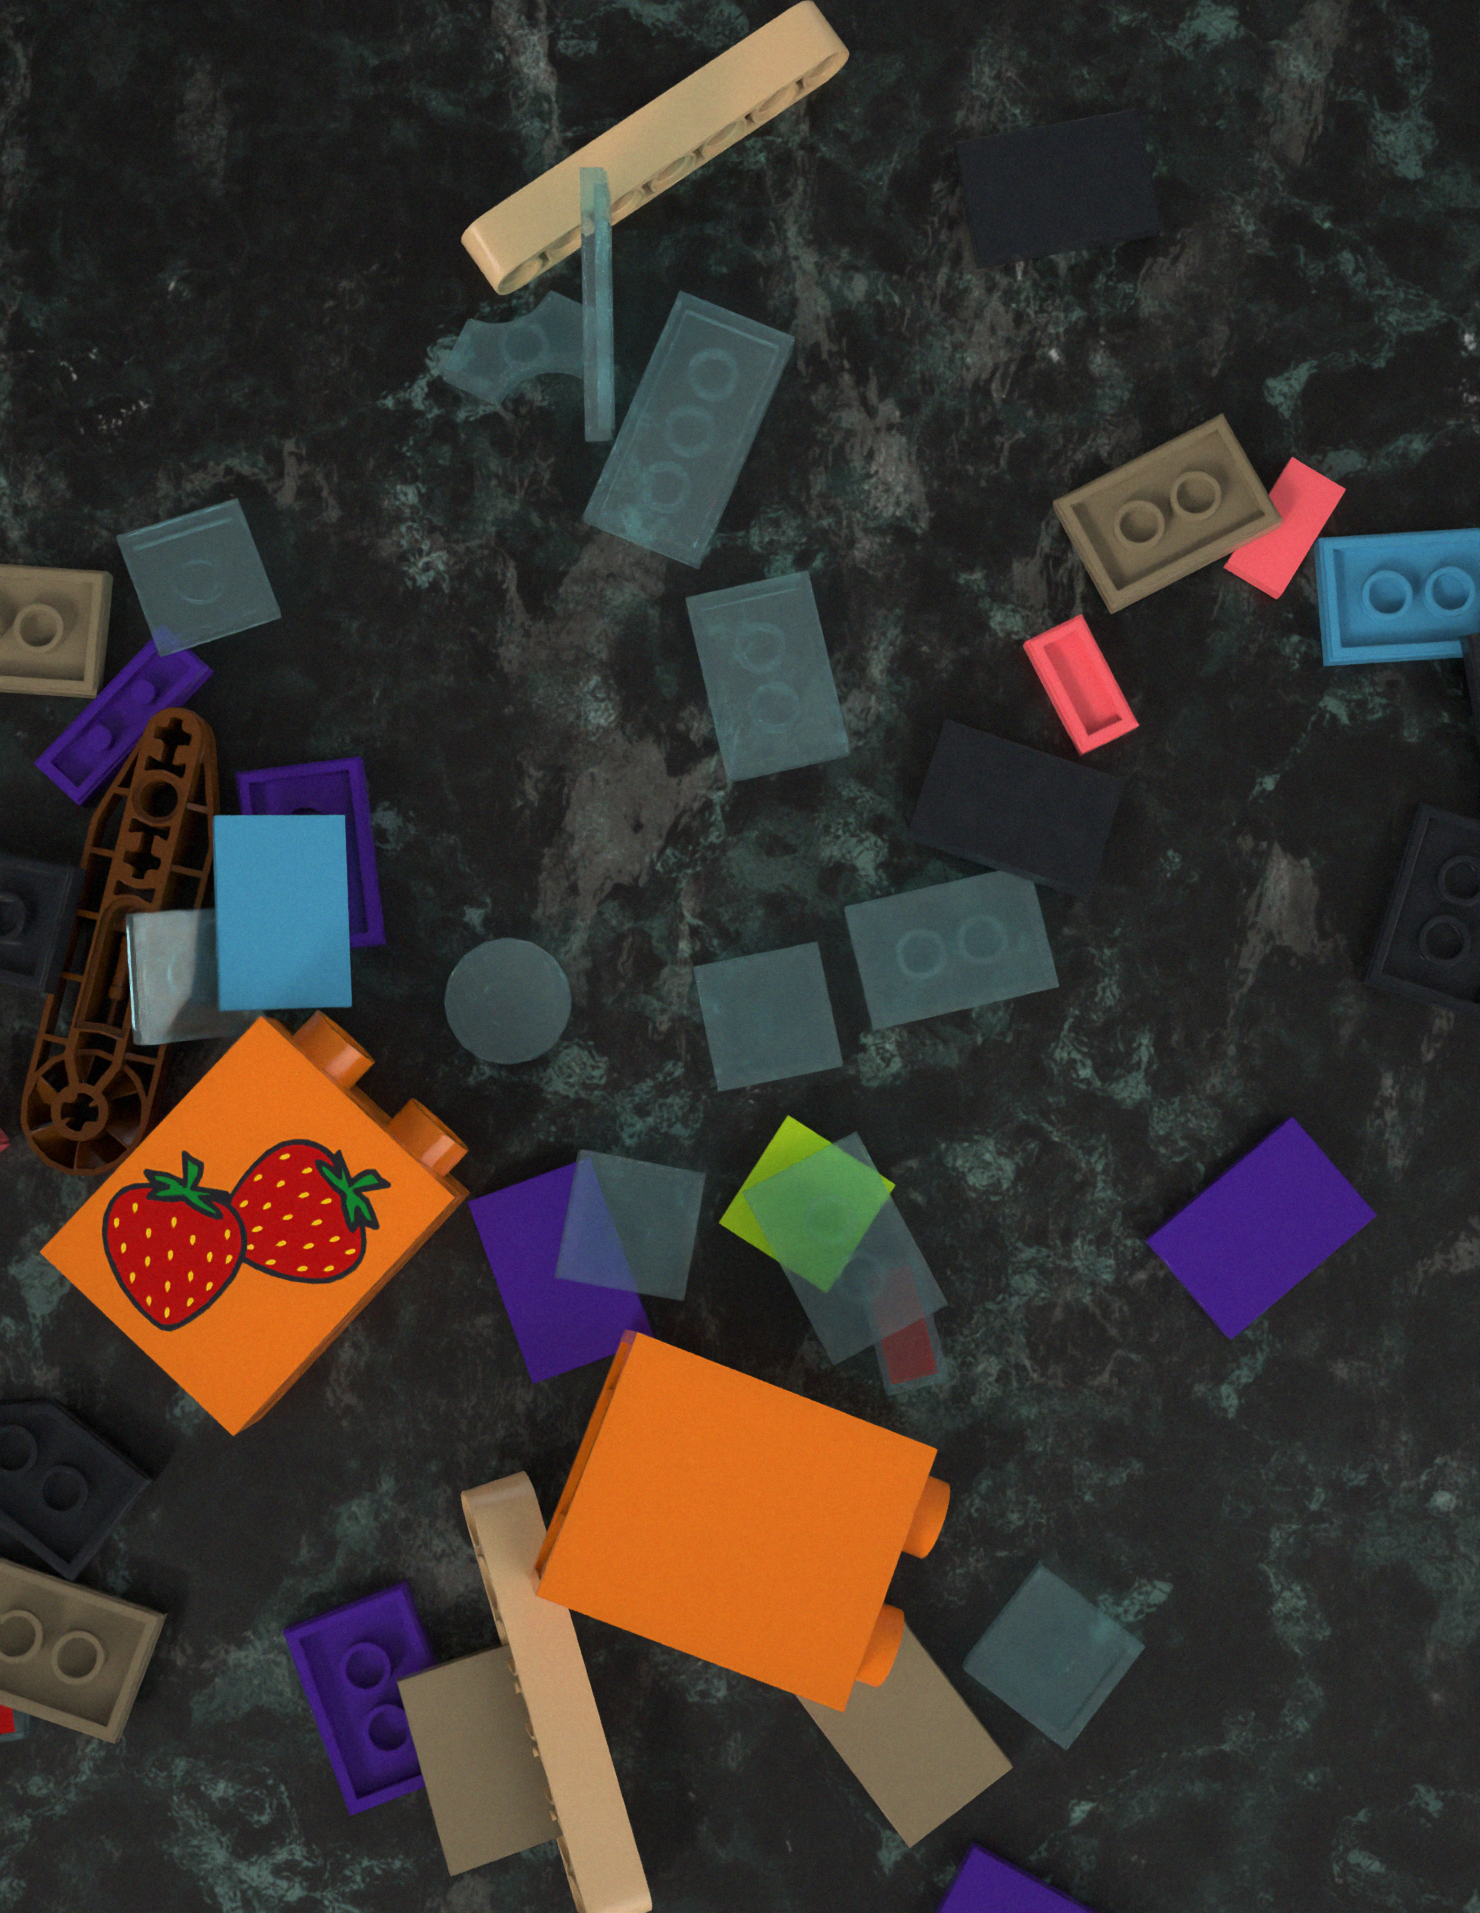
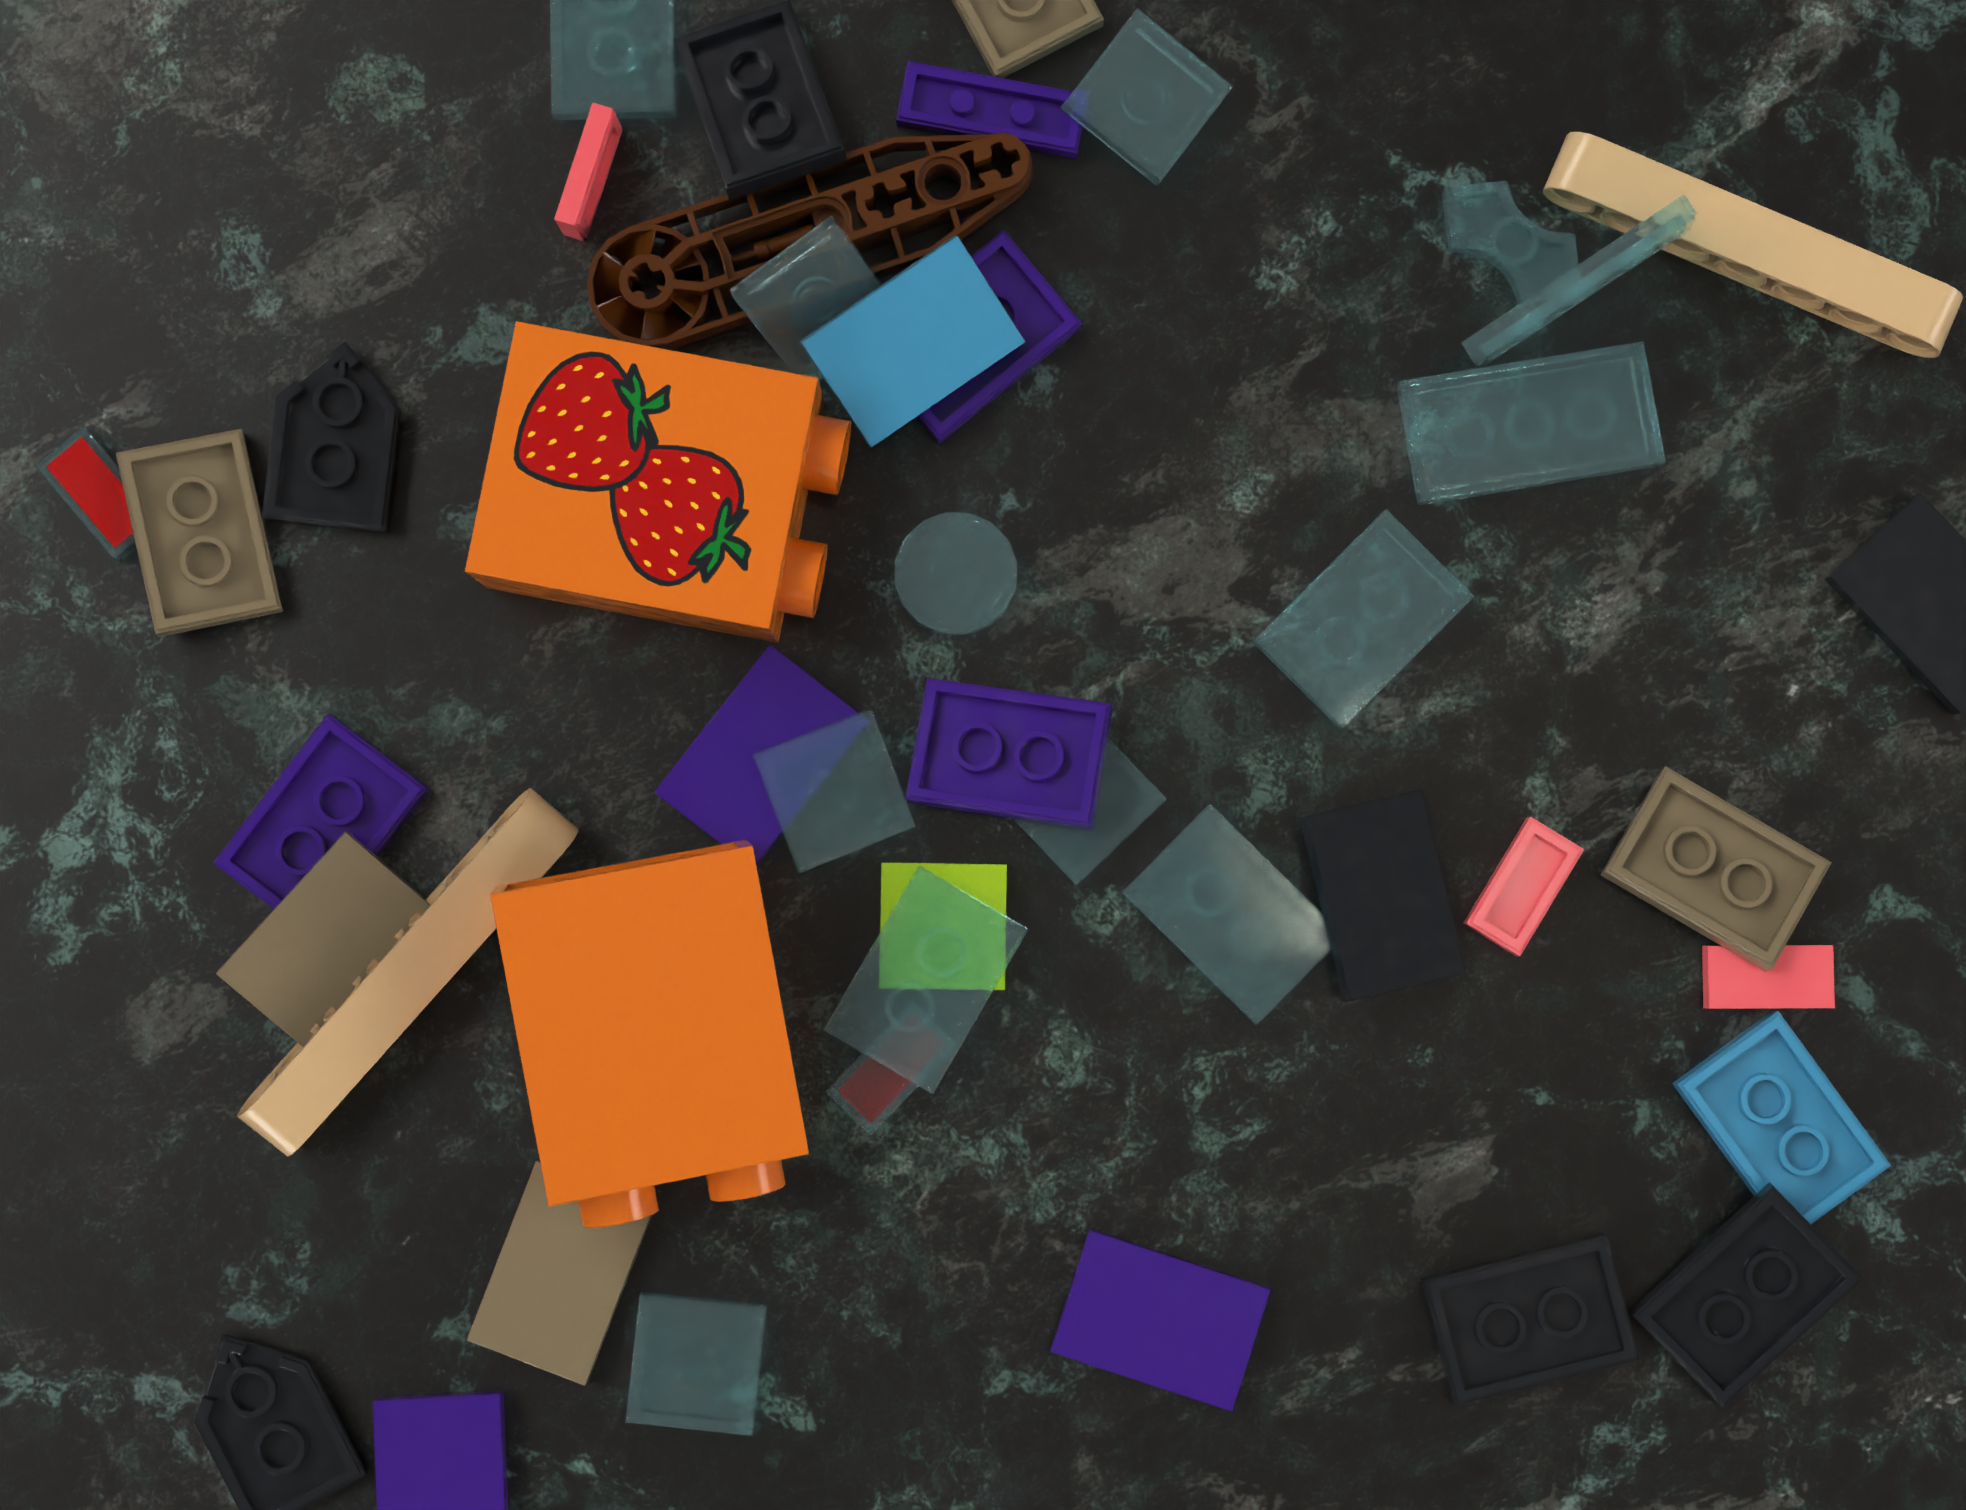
camera: 55 degrees right, 0 degrees up
none -> dark purple tile [905,678,1113,830]

